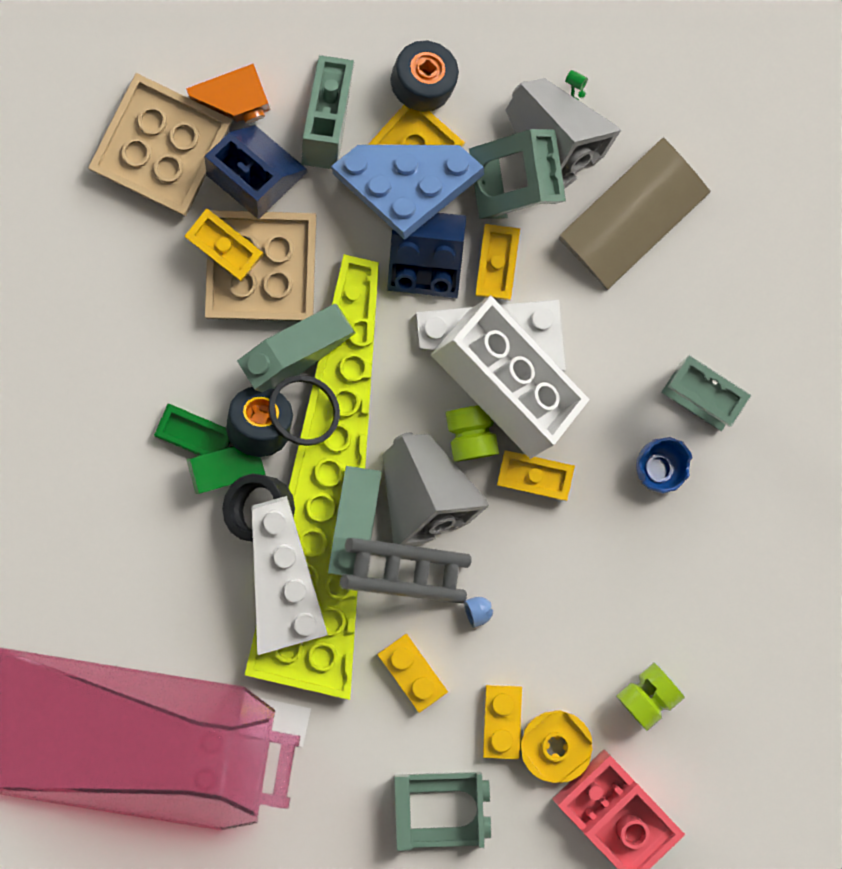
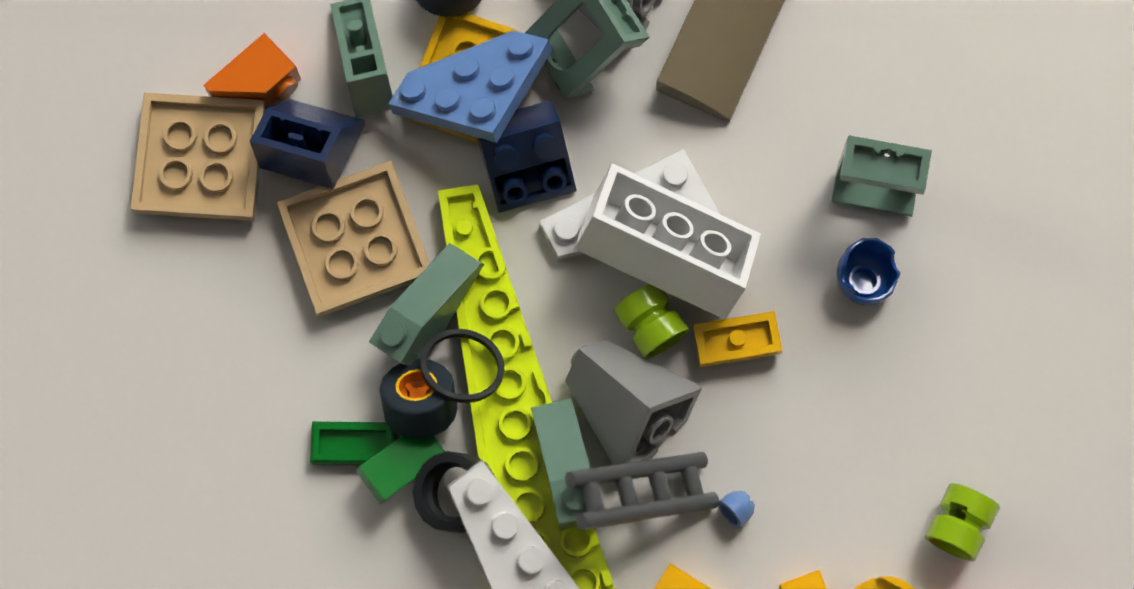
camera: 20 degrees left, 10 degrees down
yellow plate [184,208,264,282] -> none
yellow plate [475,224,520,301] -> none

